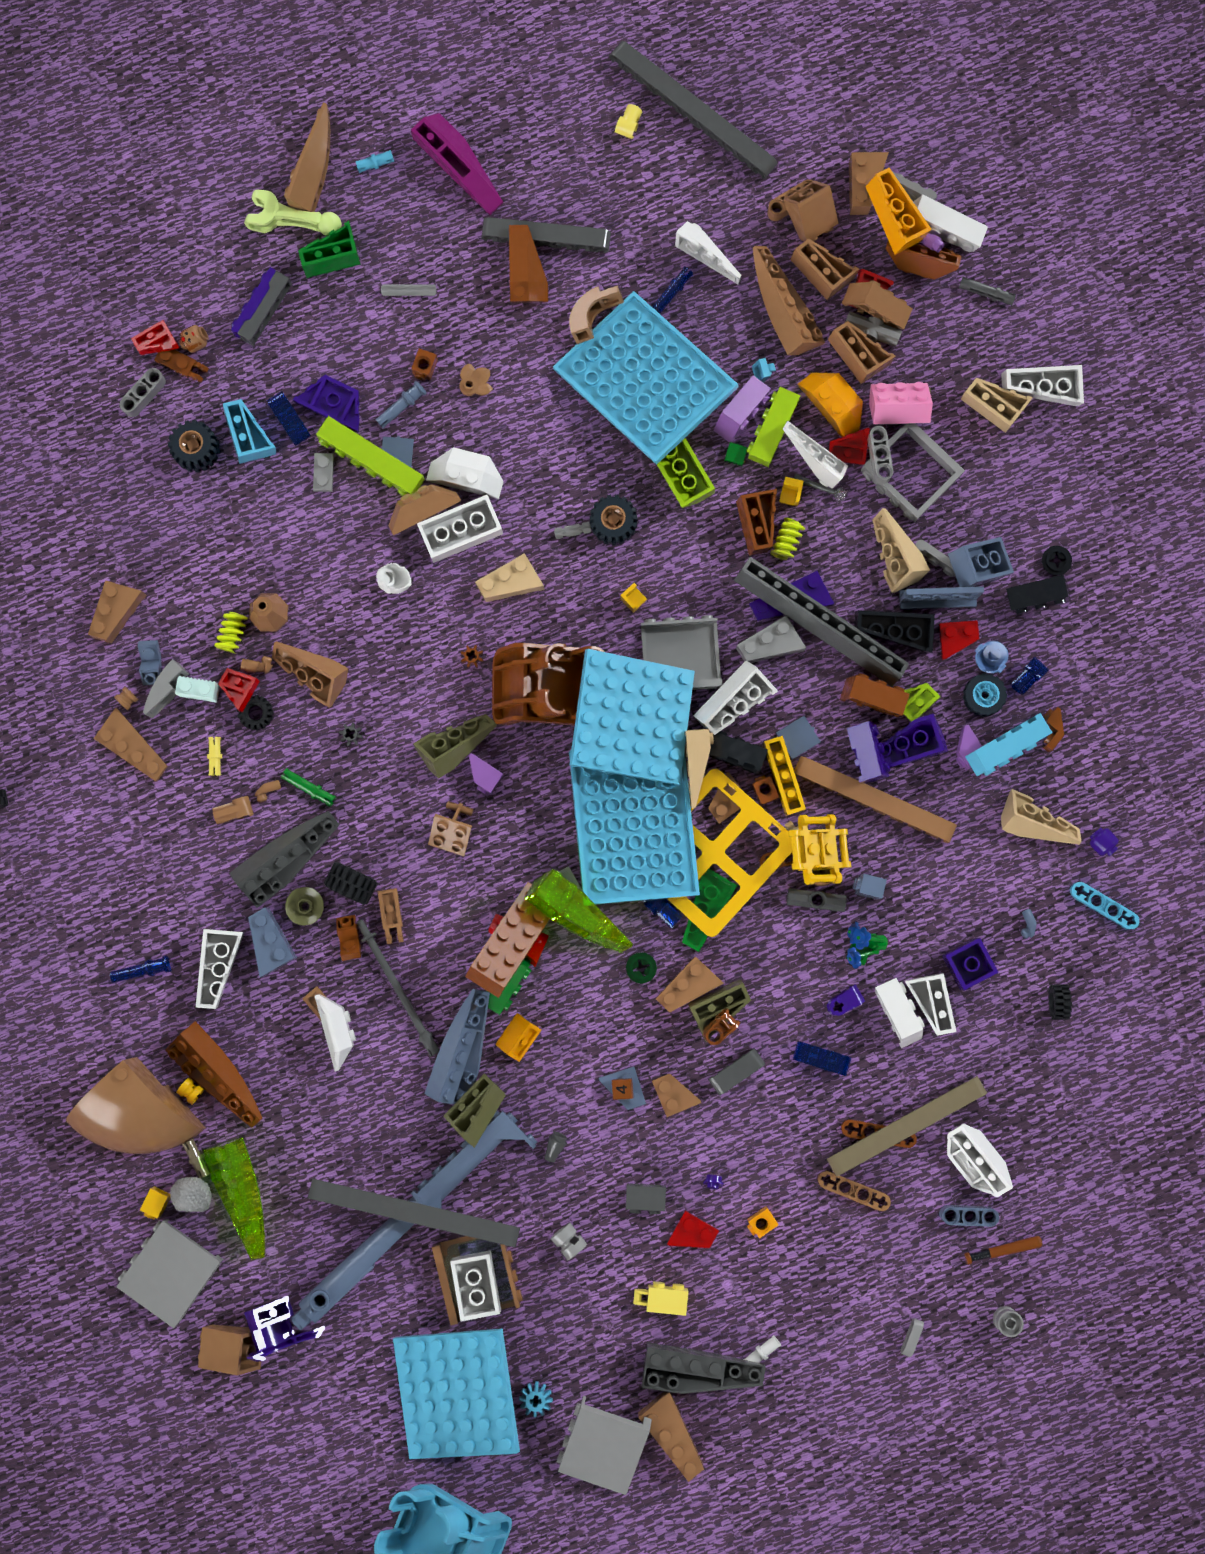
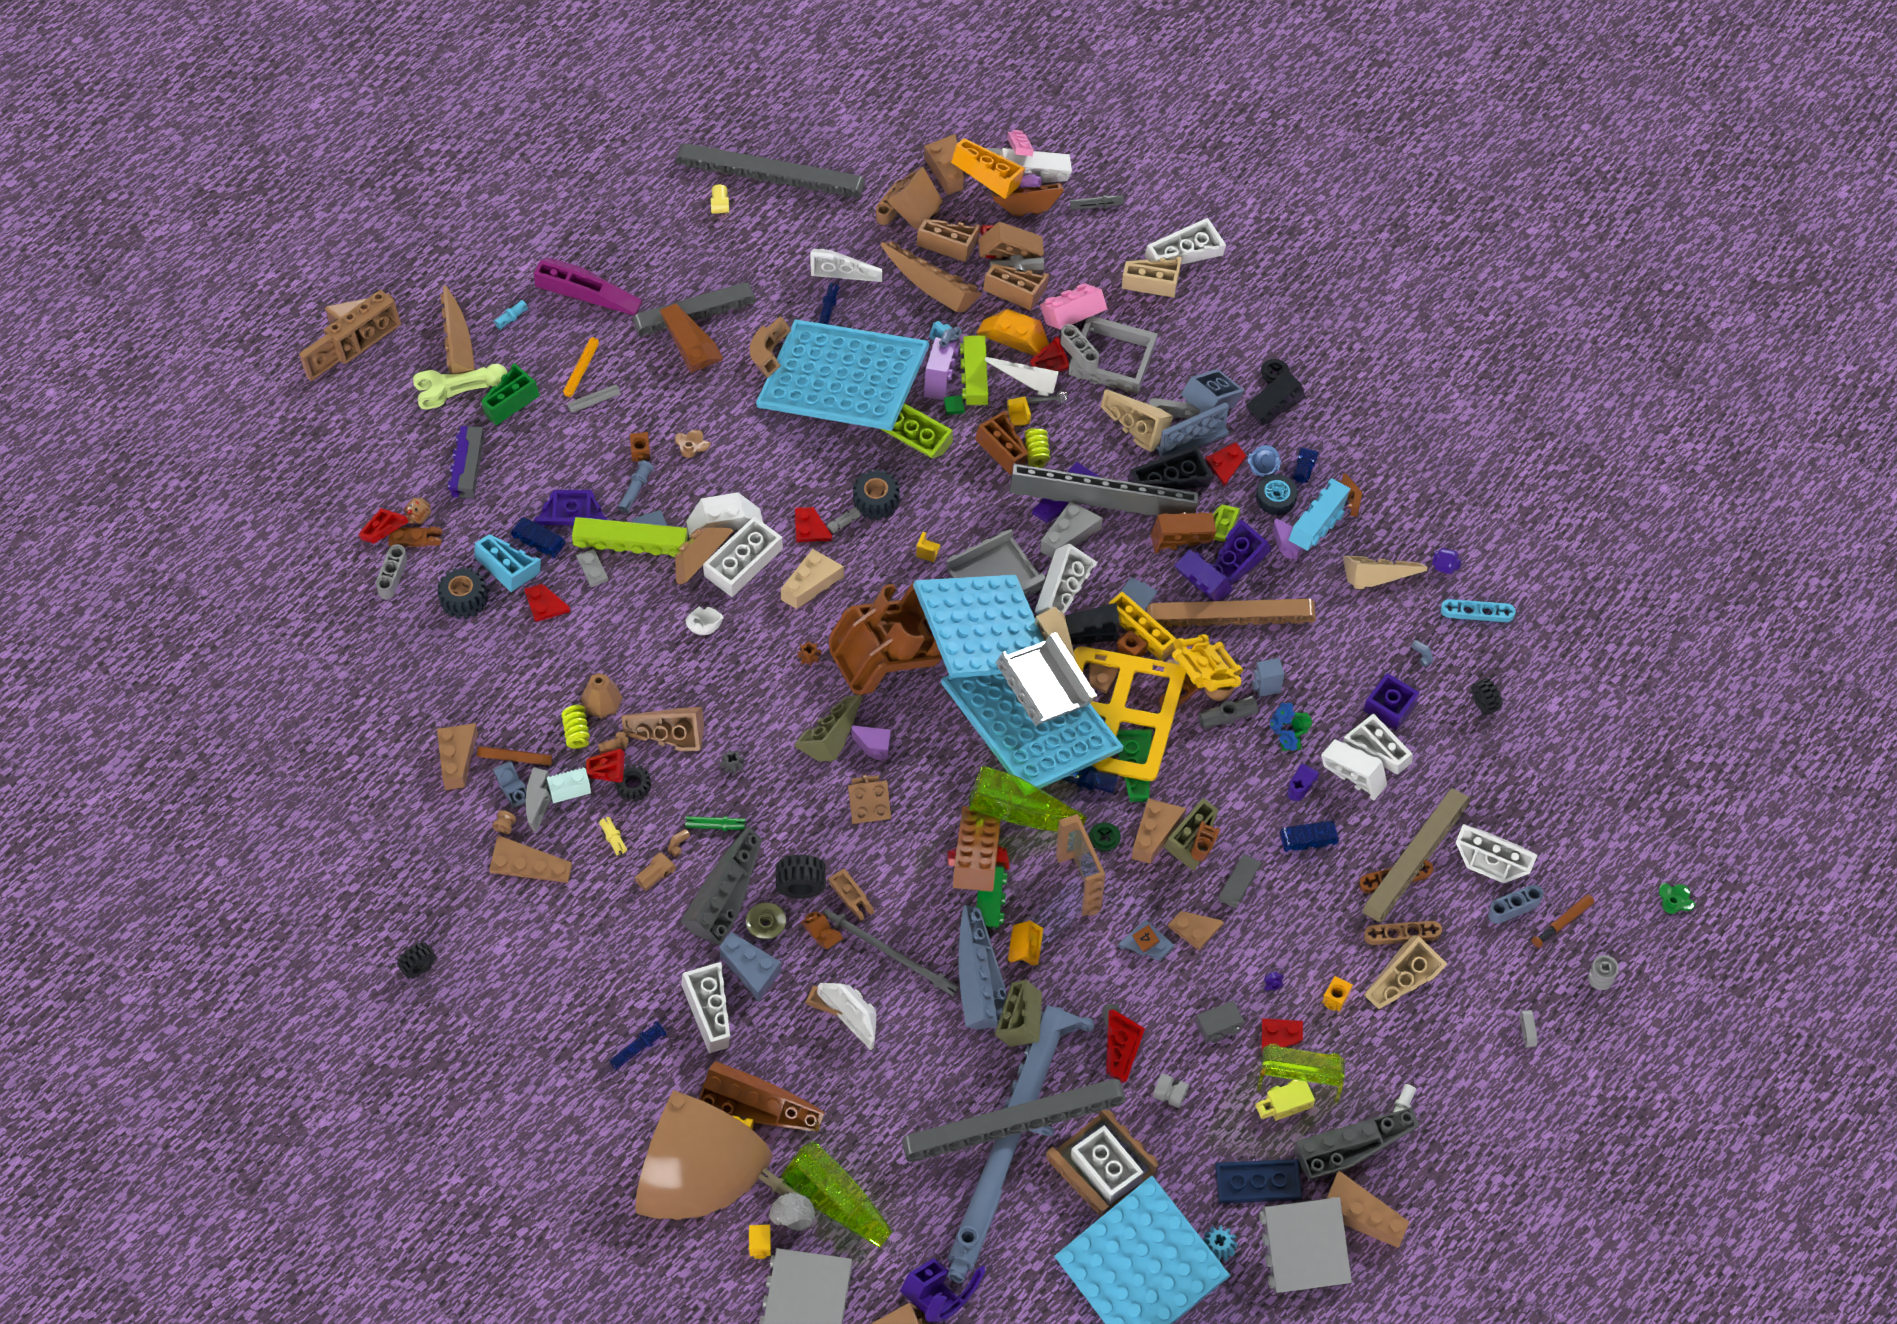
camera: 30 degrees left, 25 degrees down
none -> medium nougat wedge [299,290,401,381]
none -> dark orange beam [476,746,553,765]
none -> red wing [524,584,570,622]
none -> light orange axle [563,337,599,397]
none -> red wing [795,507,832,542]
none -> sand blue arm [939,327,962,347]
none -> panel [995,633,1097,726]
none -> bright pink plate [1007,130,1034,157]
none -> medium nougat panel [1056,814,1106,916]
none -> red wing [1106,1009,1145,1083]
none -> dark blue tile [1215,1159,1302,1204]
none -> clear neon green windscreen [1257,1044,1345,1103]
none -> tan wedge [1364,935,1447,1009]
none -> green plate [1659,882,1696,914]

